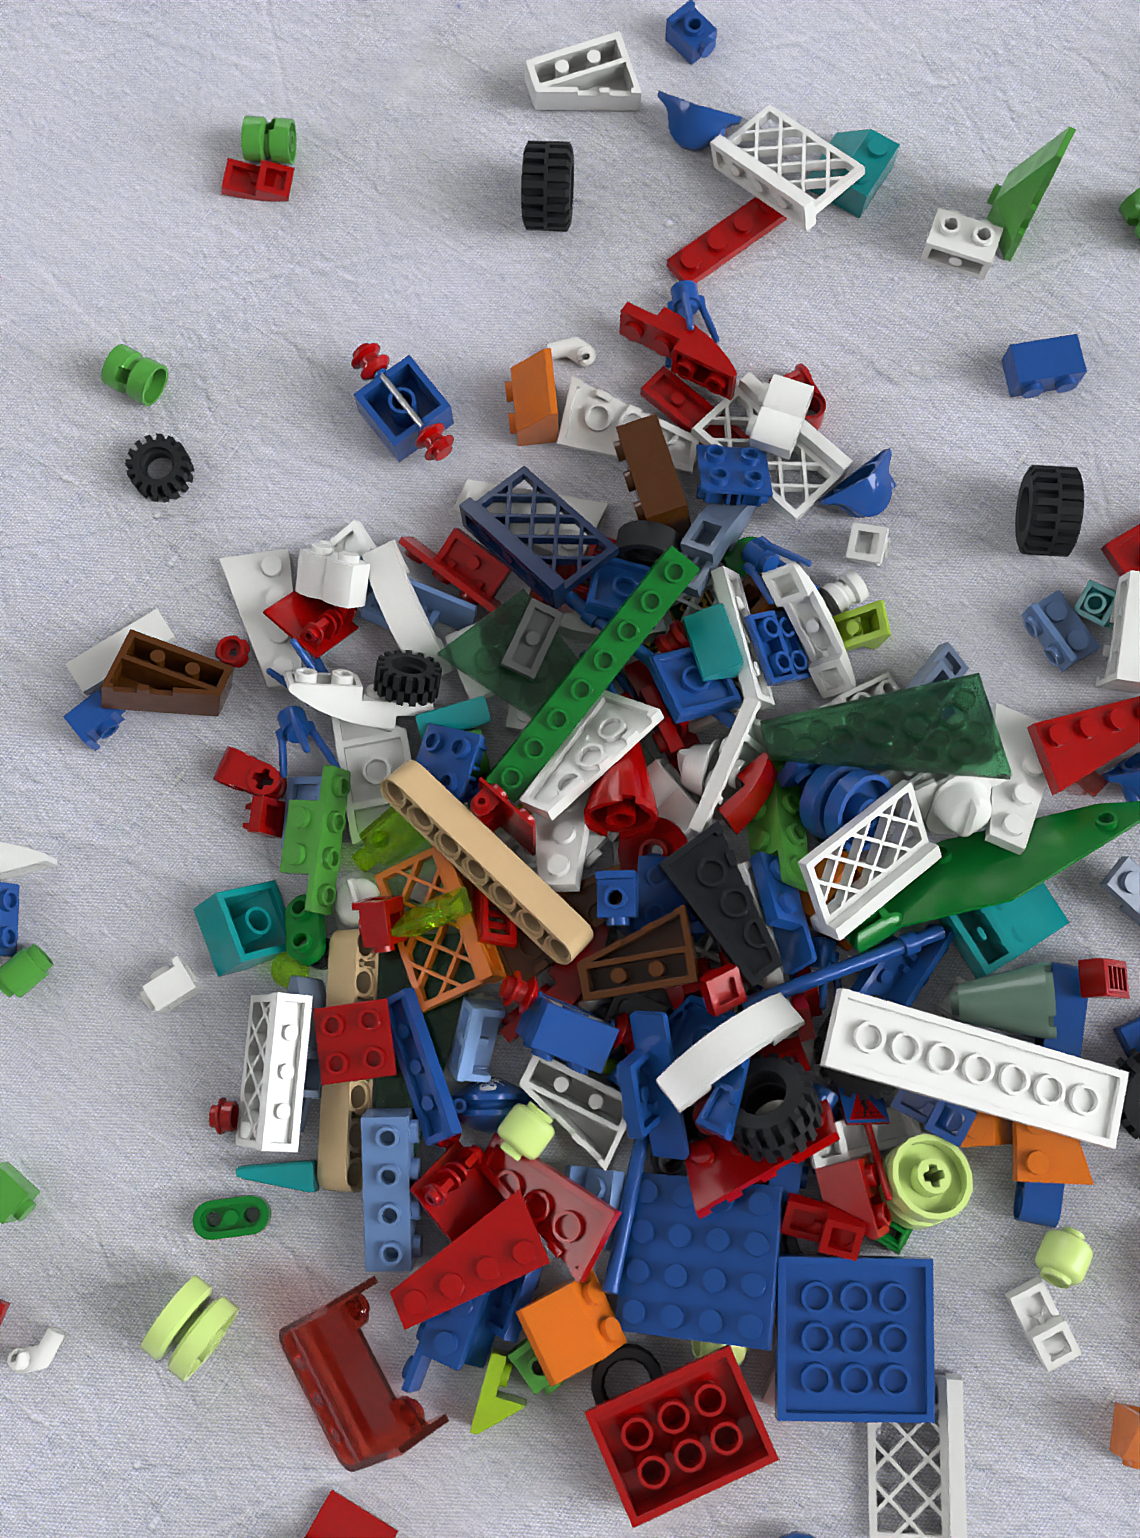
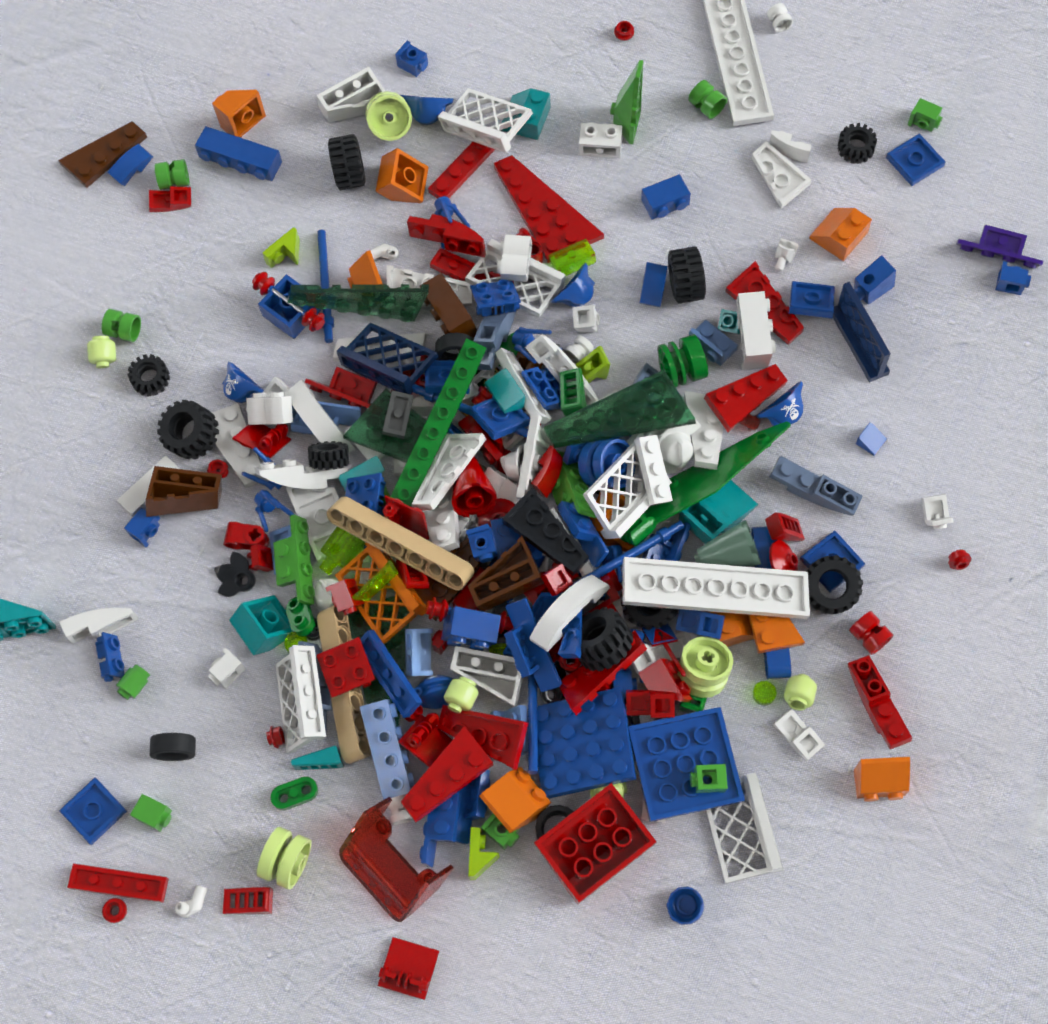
camera: 10 degrees left, 10 degrees down
none -> reddish brown wing [58,121,147,188]
none -> yellowish green head [87,336,116,368]
none -> blue slope [108,144,154,186]
none -> black tyre [149,732,196,761]
none -> black tyre [157,400,219,459]
none -> blue brick [195,126,282,181]
none -> orange slope [212,90,266,138]
none -> black plate [214,552,256,597]
none -> blue hat [222,361,264,403]
none -> red slope [223,887,273,914]
none -> lime slope [262,227,300,268]
none -> clear green wing [287,284,429,322]
none -> blue bar [317,229,334,343]
none -> yellowish green wheel [365,91,412,141]
none -> orange slope [375,148,429,203]
none -> white wheel [386,795,413,825]
none -> red wing [493,155,604,263]
none -> clear neon green slope [548,239,596,276]
none -> green slope [560,368,587,417]
none -> red plate [614,21,634,41]
none -> white plate [634,435,673,506]
none -> blue slope [639,262,668,308]
none -> green wheel [657,334,708,389]
none -> bright green brick [690,764,728,793]
none -> clear neon green tile [752,681,777,706]
none -> red dish [769,540,798,571]

